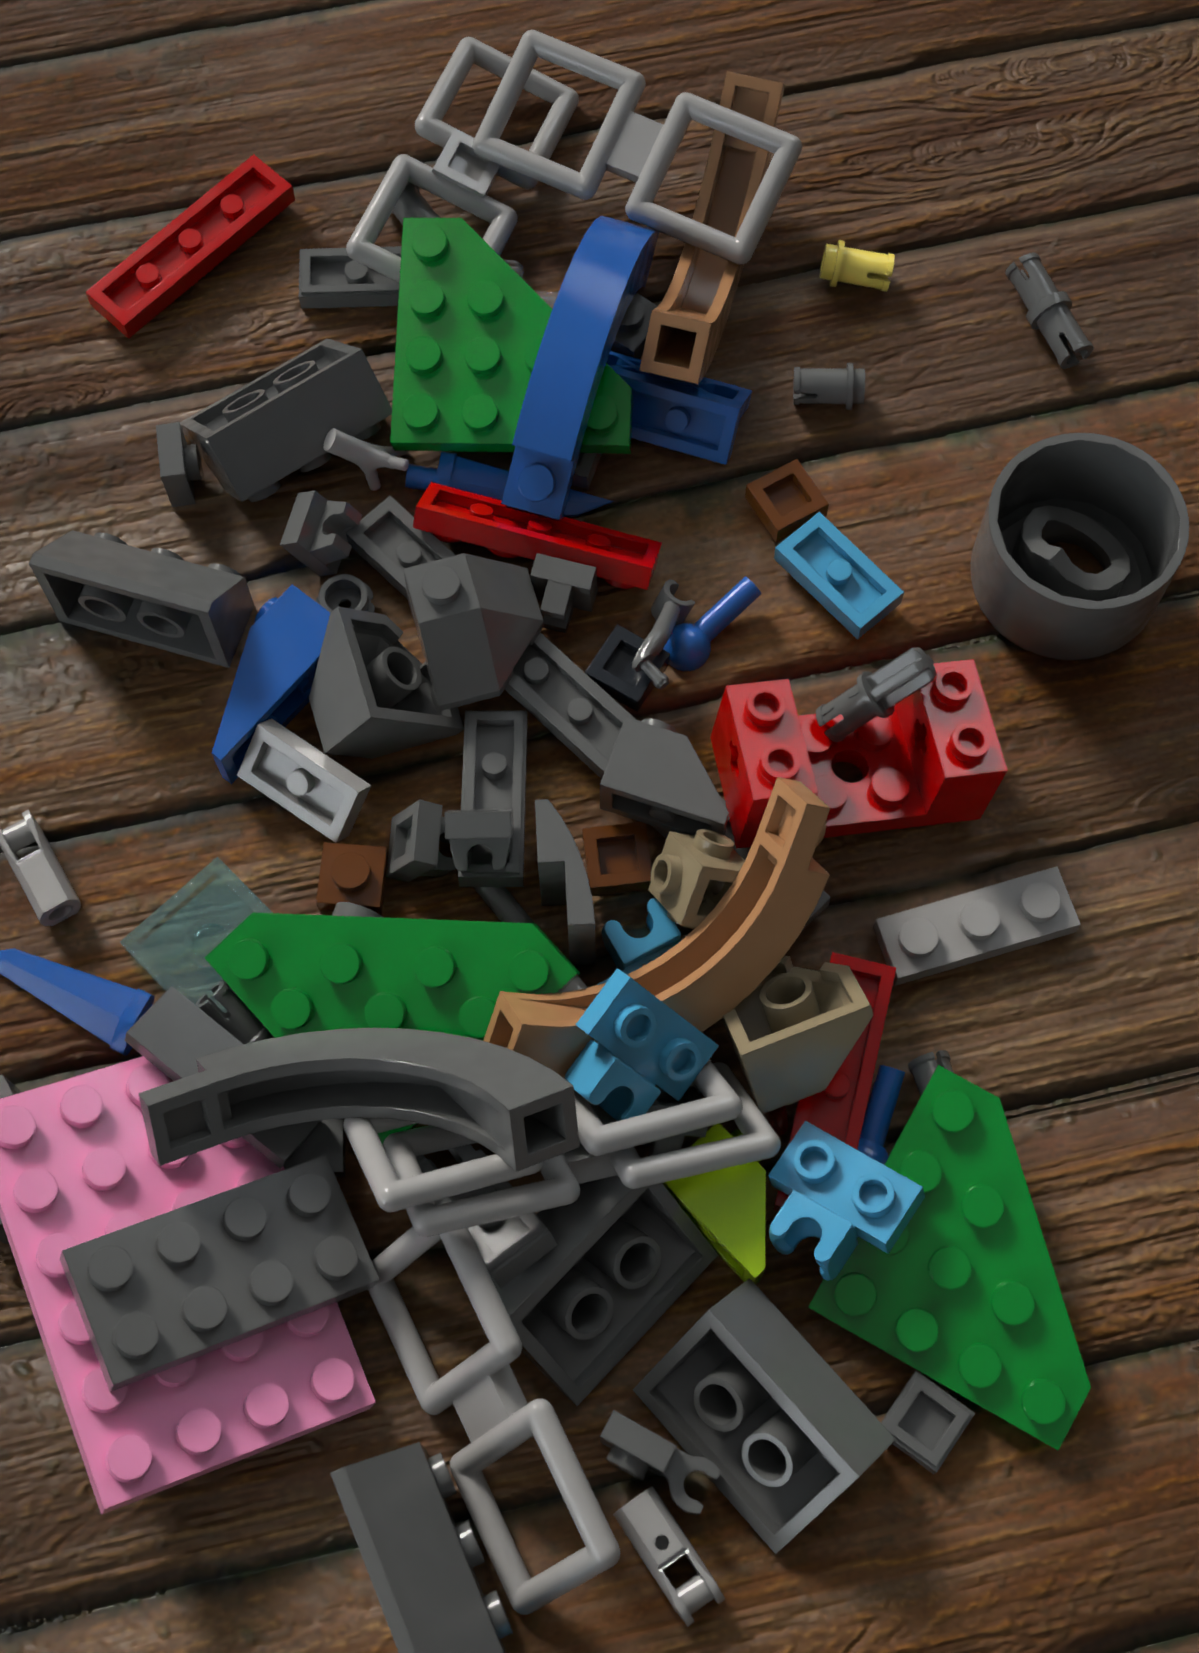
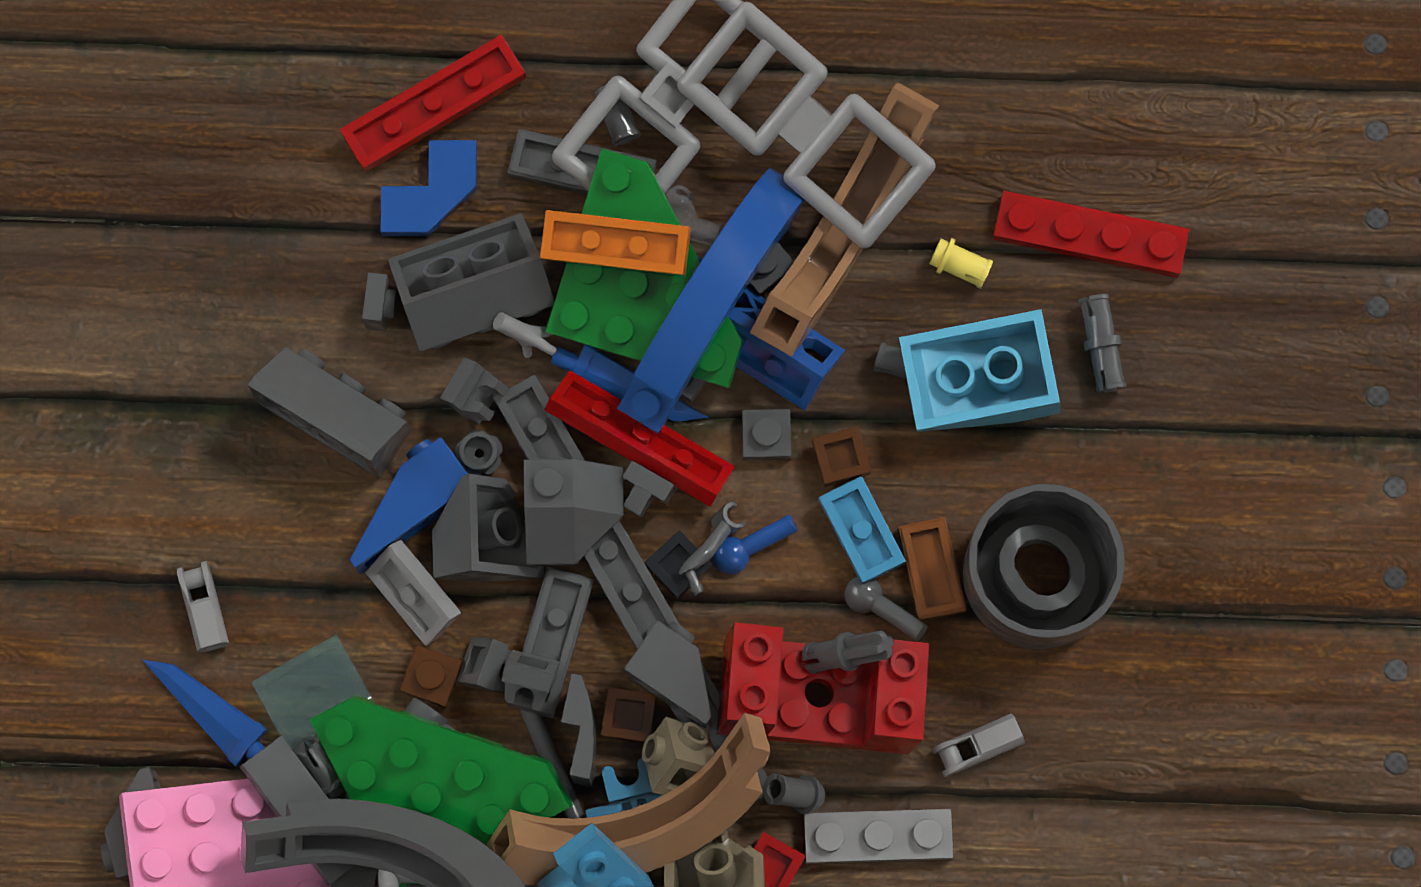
camera: 15 degrees right, 10 degrees up
none -> blue tile [380,140,477,236]
none -> orange plate [540,210,691,276]
none -> dark grey plate [742,409,791,461]
none -> dark grey pin [763,773,825,814]
none -> dark grey bar [844,577,928,641]
none -> dark orange tile [897,517,966,621]
none -> medium azure slope [899,309,1061,432]
none -> light grey bar [932,713,1025,777]
none -> red plate [993,190,1189,278]

